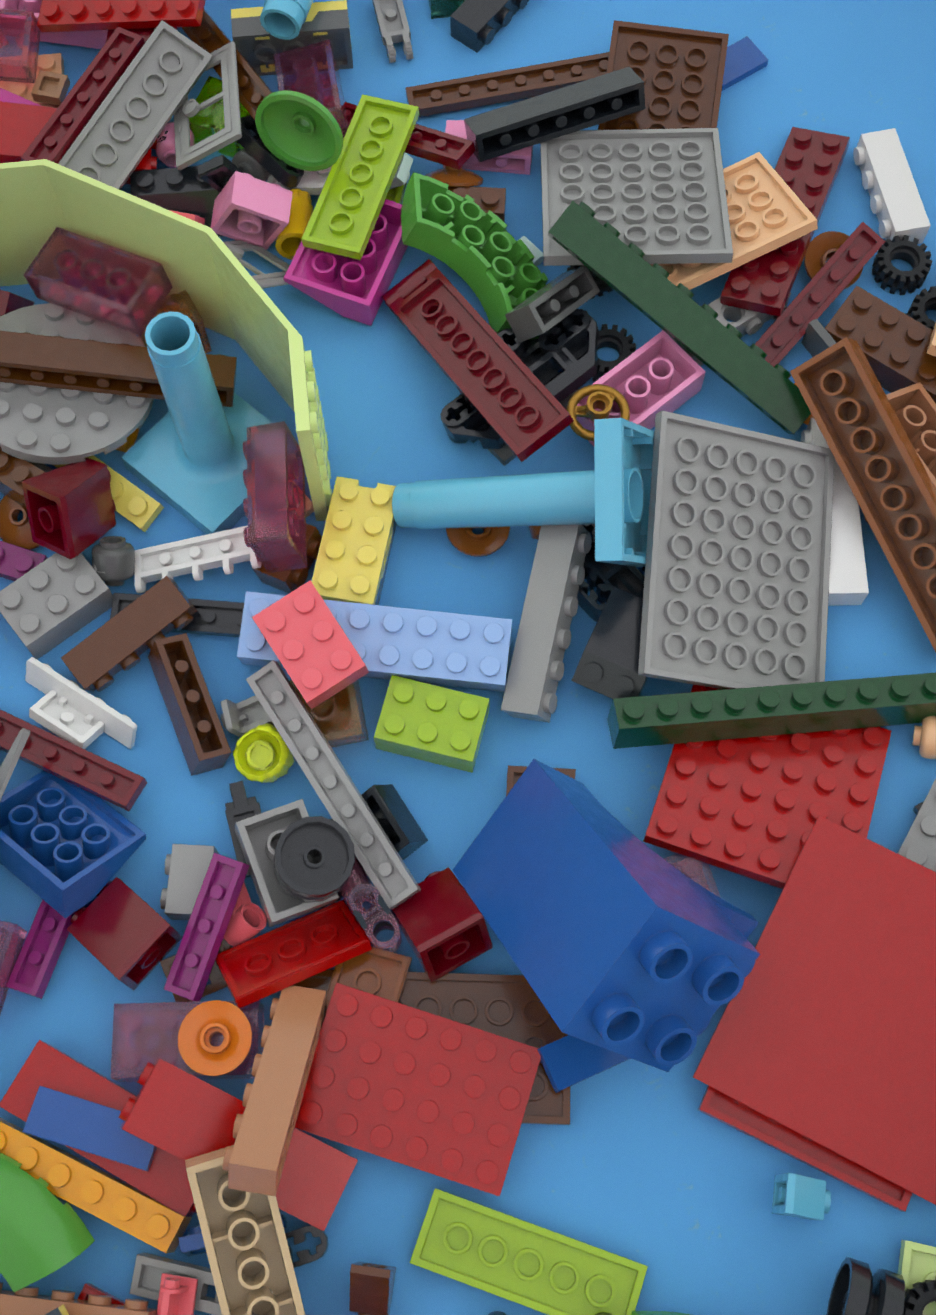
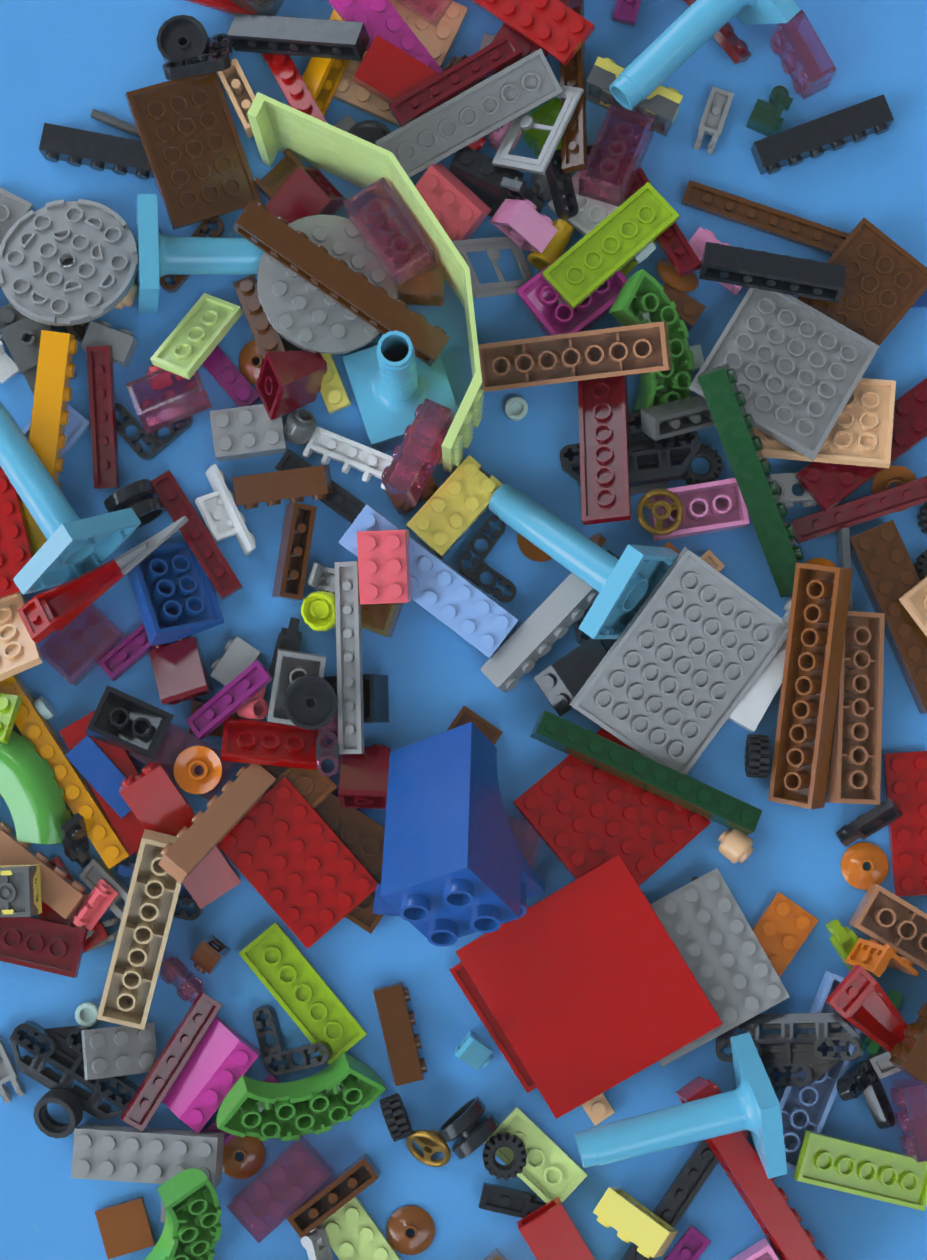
camera: 30 degrees right, 15 degrees up
medium nougat plate [31,70,70,106] -> none
bright green dish [255,90,343,171] -> none
lime brick [374,675,490,773] -> none
none -> black hinge [59,813,90,868]
none -> black slope [85,685,174,759]
none -> reddish brown brick [373,982,428,1087]
none -> black beam [457,515,516,603]
none -> nougat brick [478,321,672,392]
none -> light aqua tile [505,397,528,421]
none -> black tyre [744,734,770,778]

